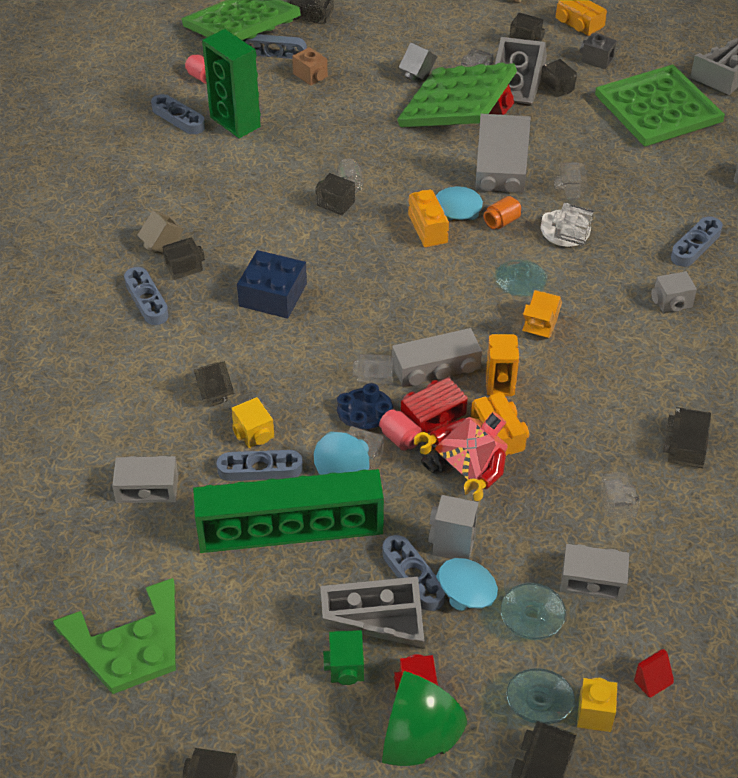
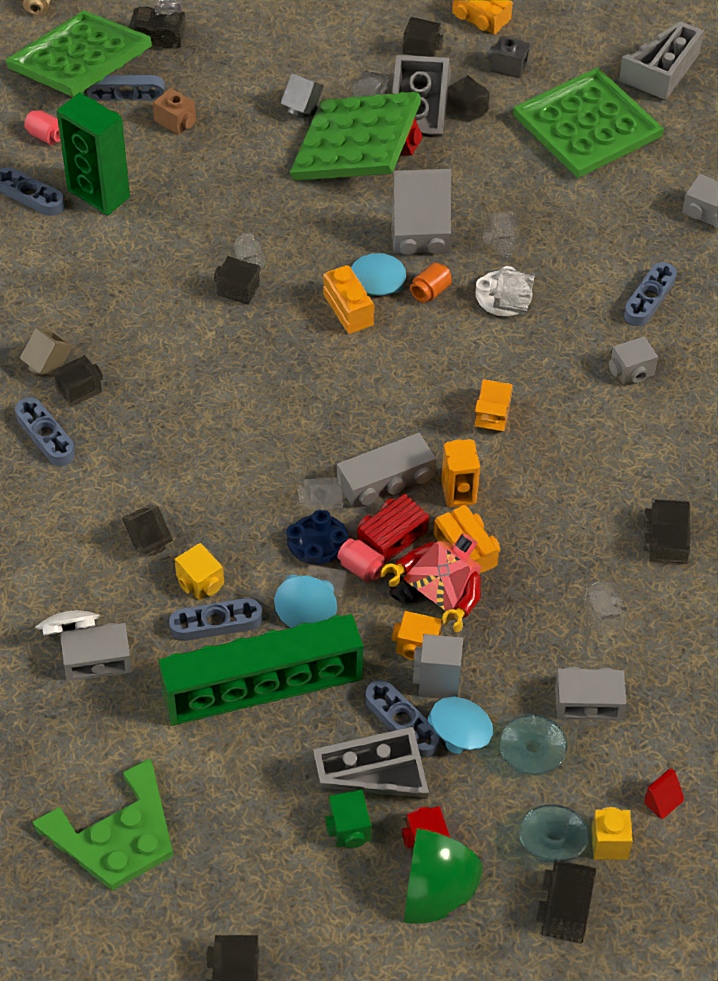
camera: 10 degrees left, 5 degrees up
dark blue brick [237,250,307,319] -> none
clear light blue dish [495,259,547,297] -> none
none -> white dish [35,610,100,636]
none -> light orange brick [392,611,443,661]

